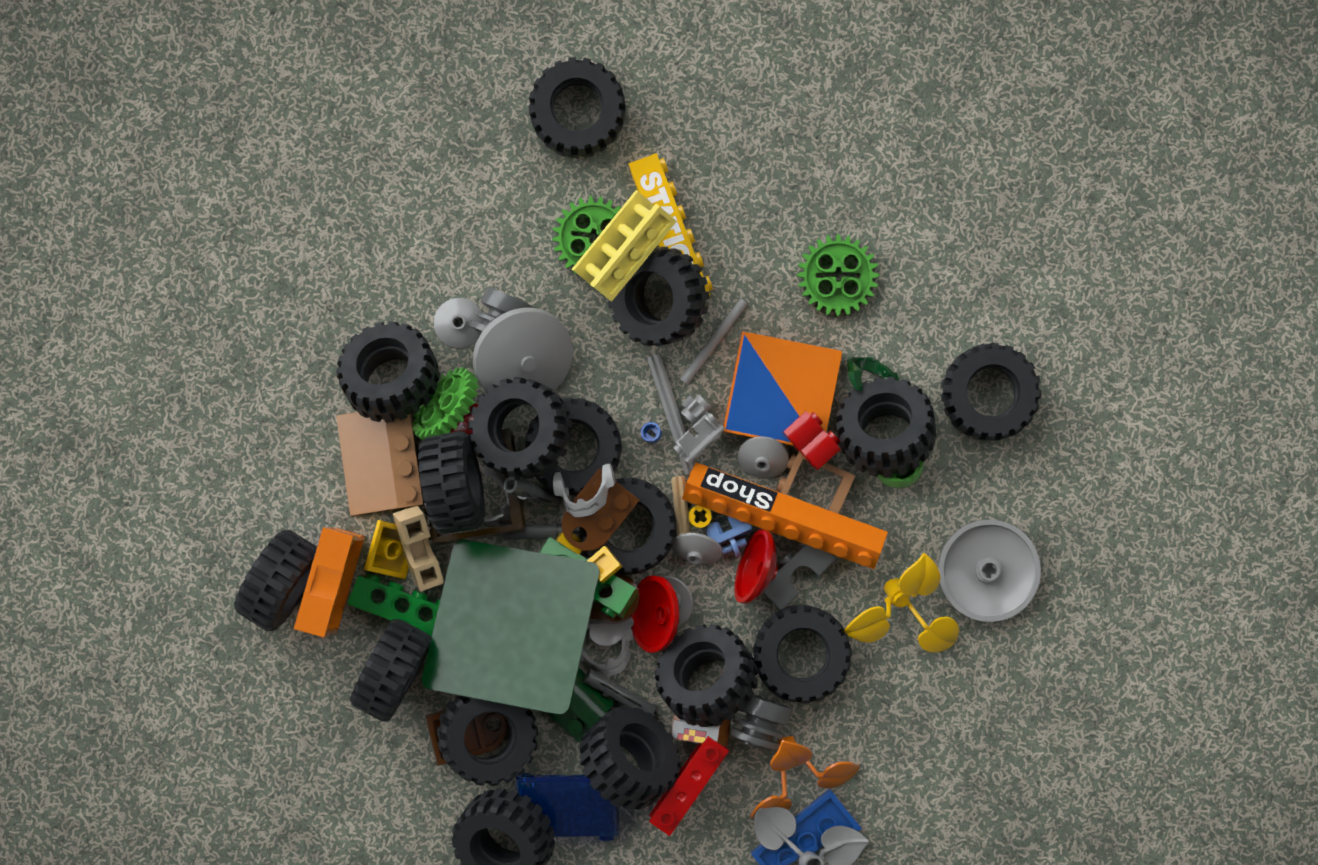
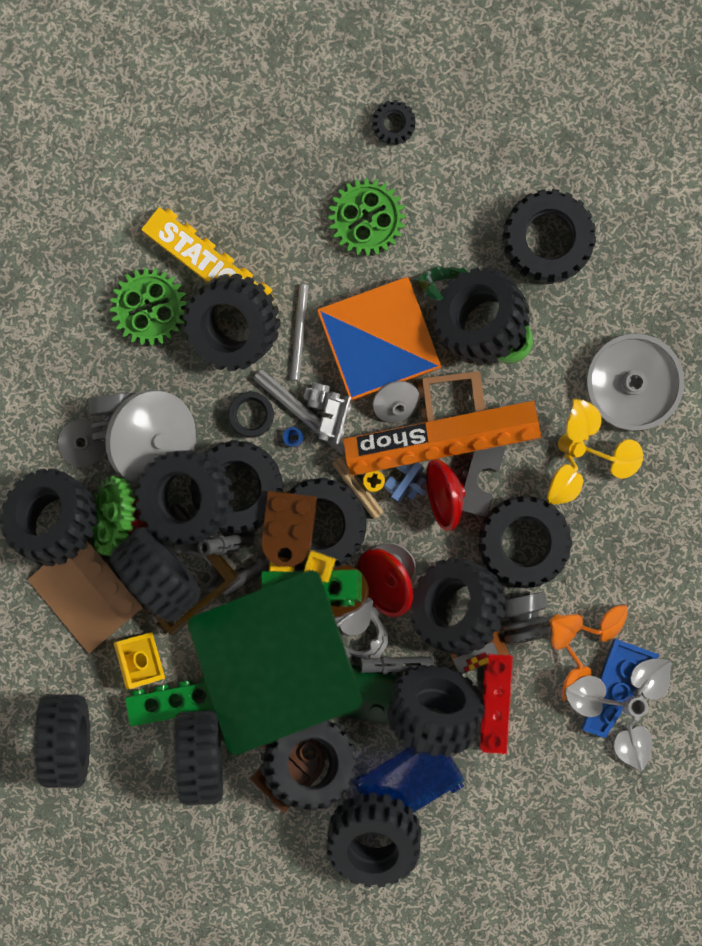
camera: 25 degrees left, 0 degrees up
orange tile [294,527,365,637] -> none
tan arch [393,505,444,592] -> none
black tyre [529,57,626,158] -> none
light grey helmet [553,464,616,517] -> none
light yellow fence [572,190,677,302] -> none
light grey dish [672,533,722,564] -> none
red brick [782,411,841,470] -> none
none -> black tyre [228,391,274,438]
none -> black tyre [372,100,416,146]

